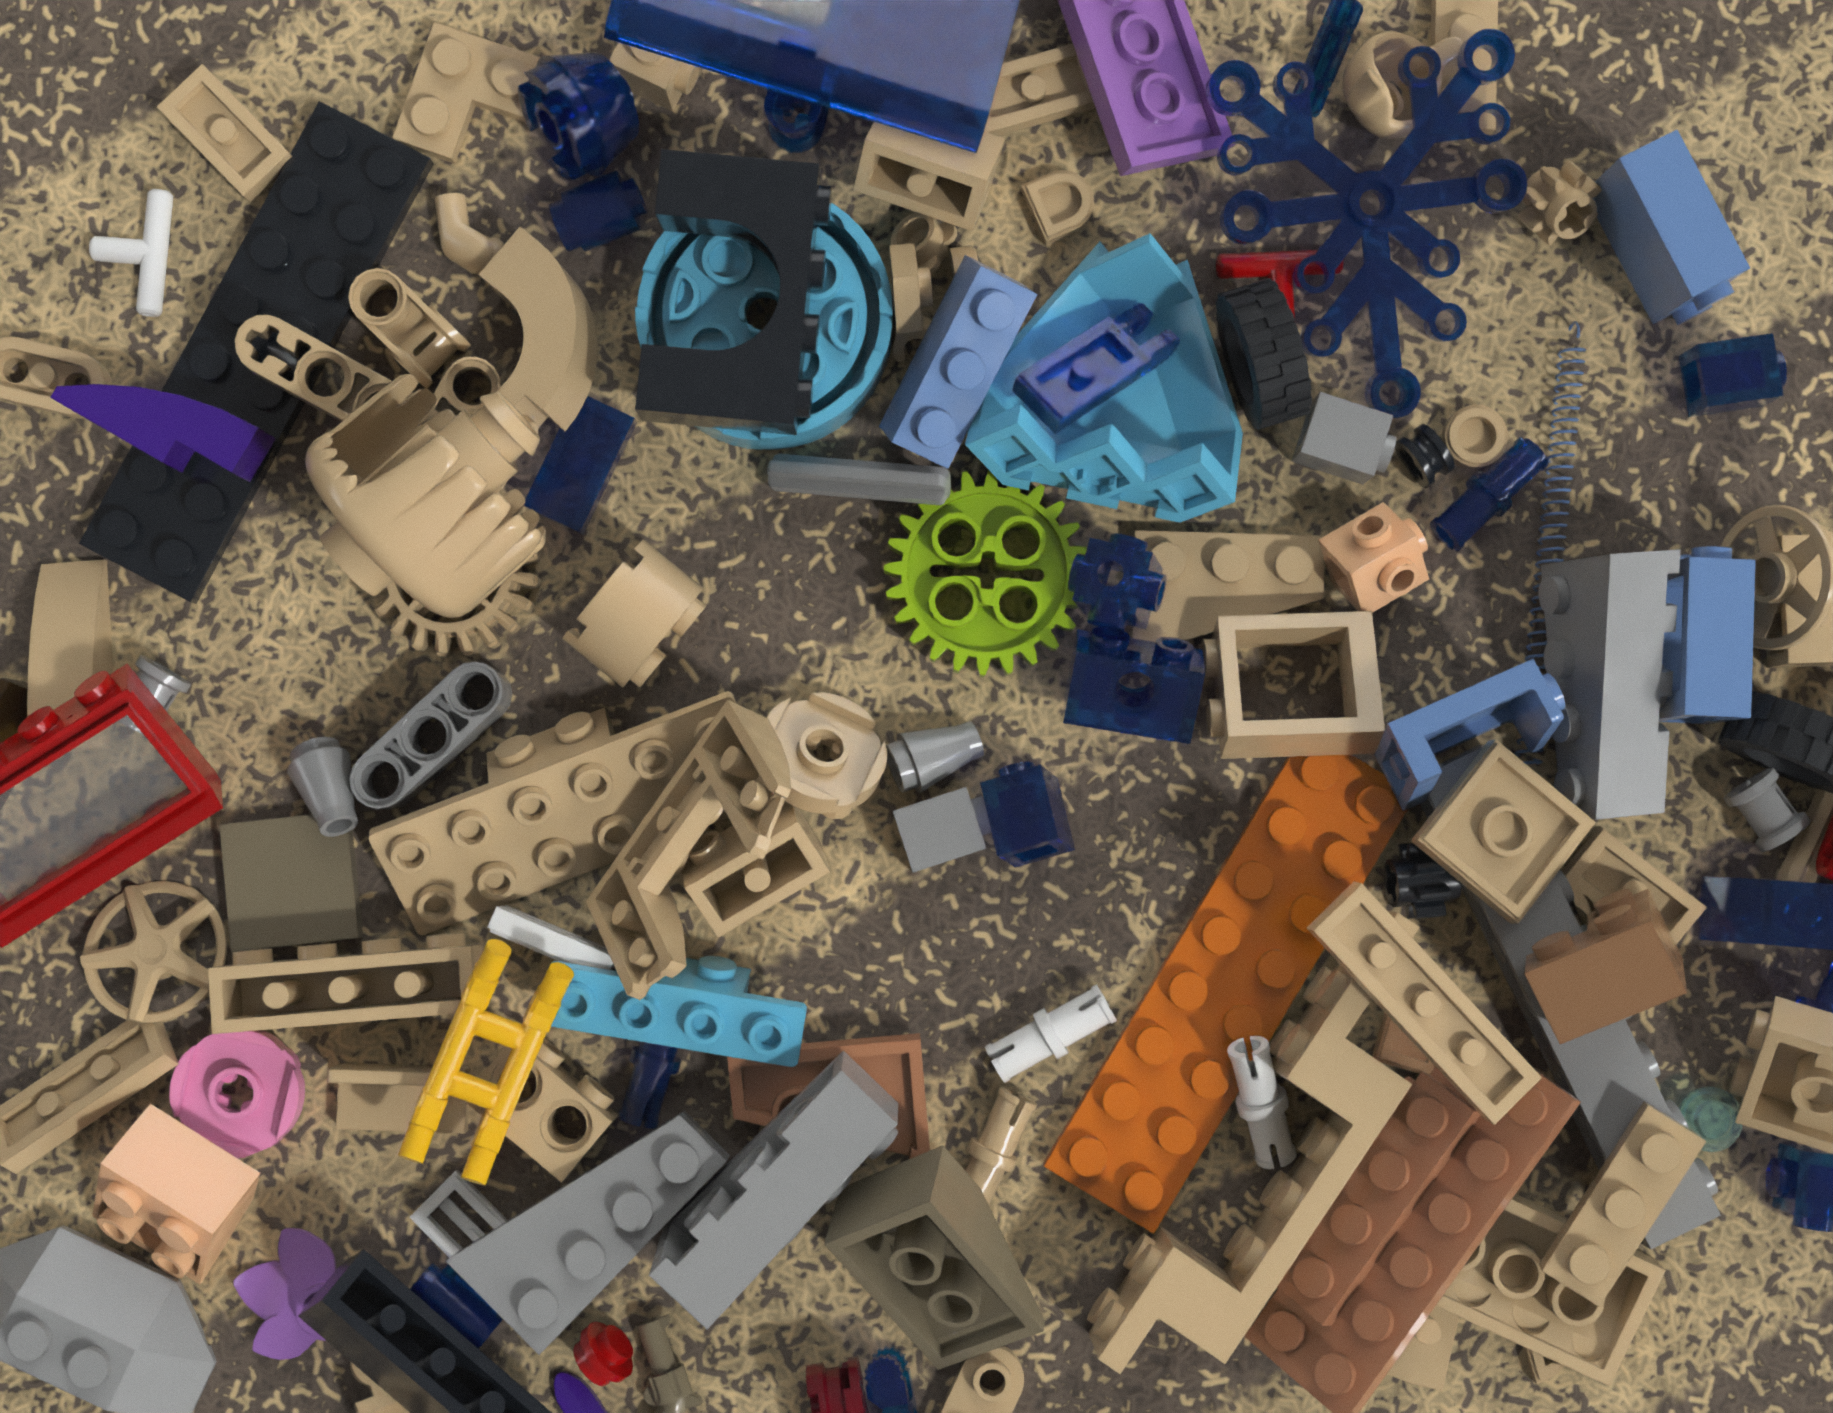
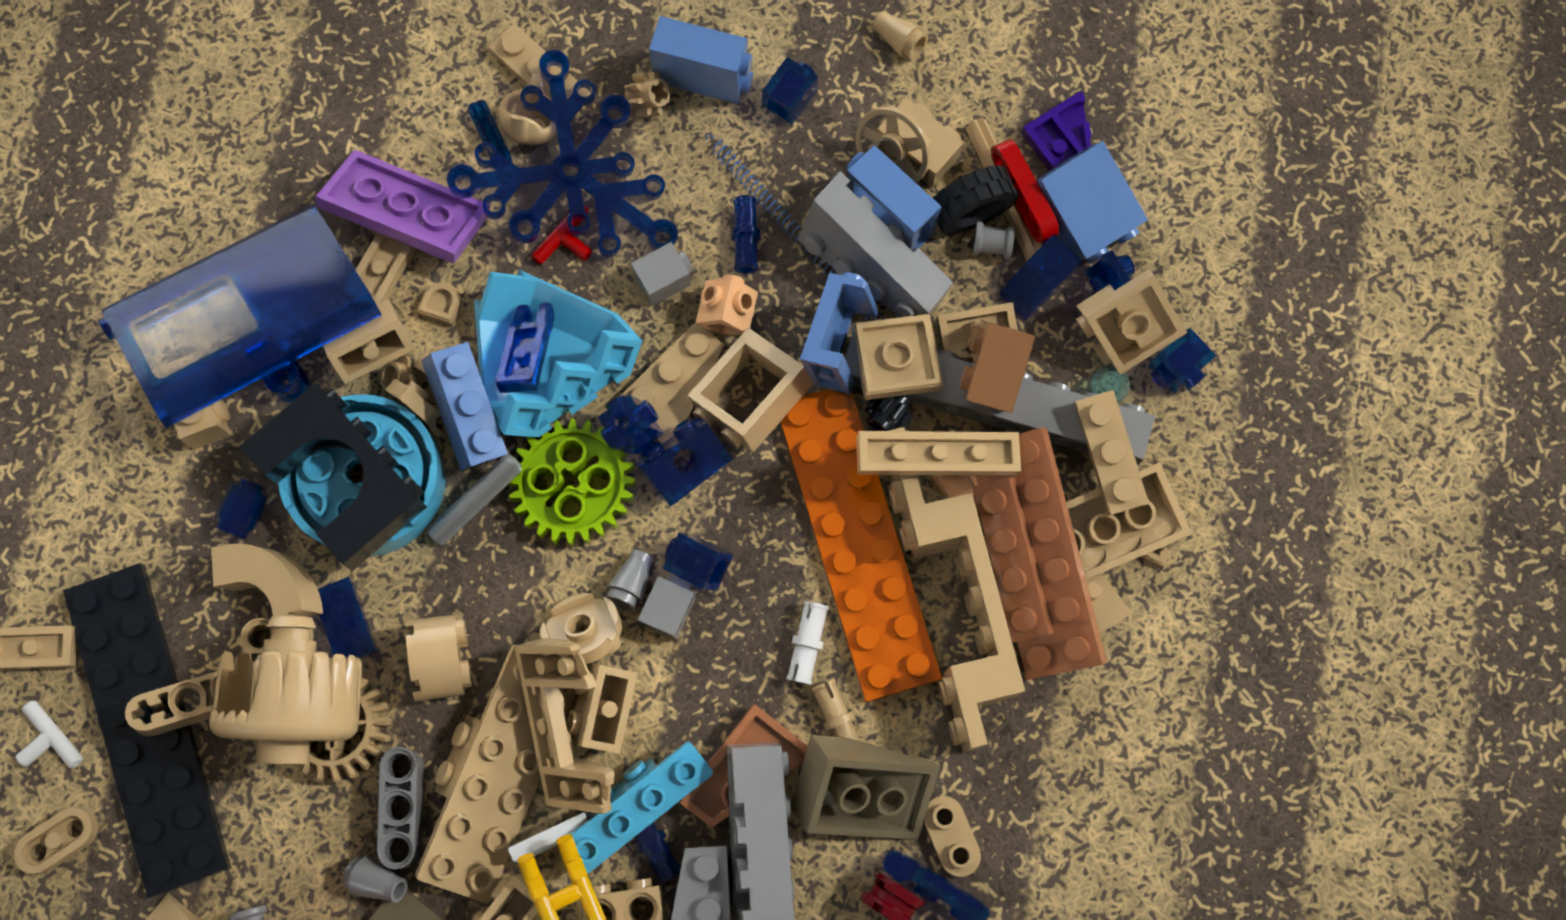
camera: 45 degrees left, 10 degrees down
dark purple slope [50,384,276,482] -> none
tan piece [348,268,471,389] -> none
tan plate [392,22,555,164] -> none
tan arm [434,193,504,275] -> none
clear blue cone [518,52,639,181] -> none
black tyre [1215,278,1312,430] -> none
white pin [1227,1036,1297,1169] -> none
black bush [1395,423,1455,488] -> none
tan tile [1441,405,1508,470] -> none

